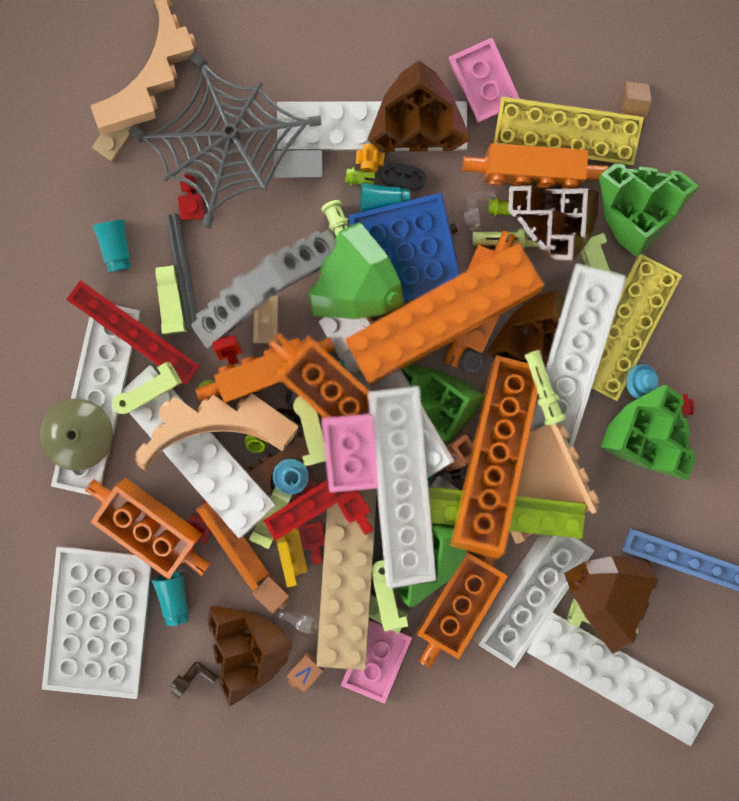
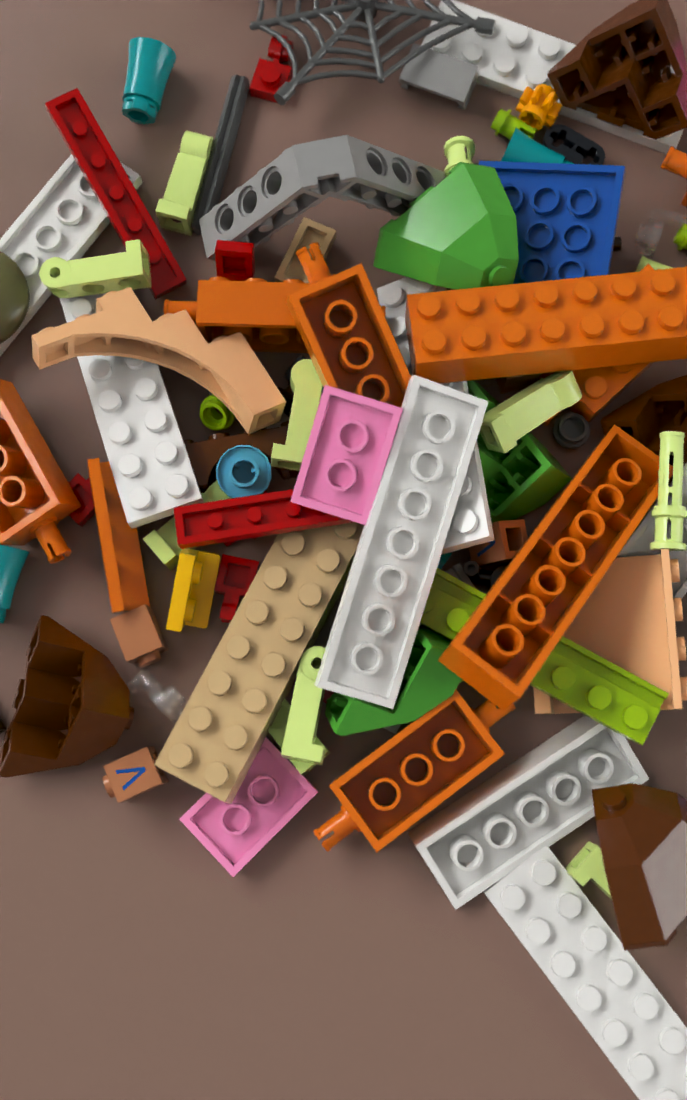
camera: 25 degrees right, 10 degrees down
red plate [337,490,374,535] -> none
none -> yellowish green leg [480,370,582,453]

